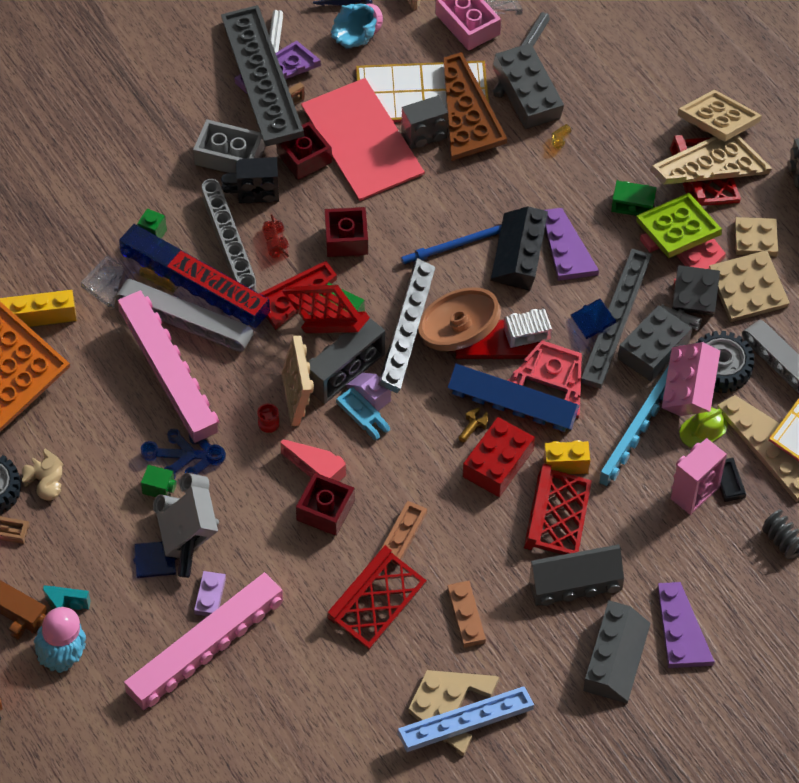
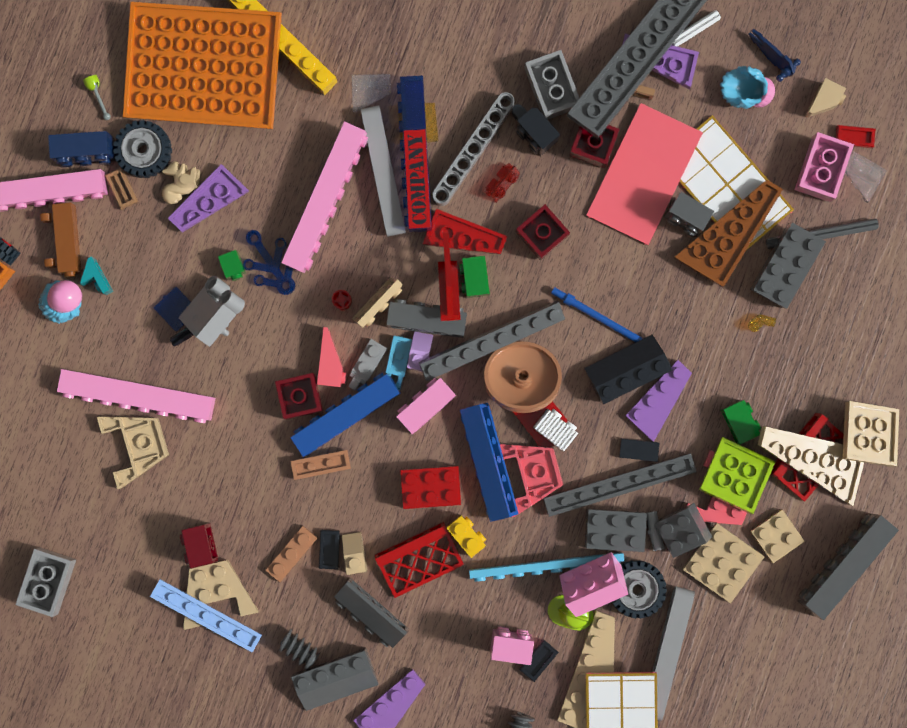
camera: 55 degrees right, 30 degrees up
green brick [137,208,167,245] -> none
lavender plate [194,571,226,616] -> none
red fence [327,545,427,650] -> none
pearl gold bar [458,408,488,443] -> none
clear blue piece [570,298,617,340] -> none
none -> tan wing [97,417,169,489]
none -> medium lavender wing [168,164,249,233]
none -> dark red brick [180,523,219,568]
none -> dark grey piece [279,629,322,670]
none -> blue brick [291,373,401,457]
none -> black tile [319,530,340,570]
none -> tan slope [342,532,367,575]
none -> light grey hinge [348,339,387,391]
none -> bright pink brick [397,378,456,434]
none -> black tile [619,439,660,462]

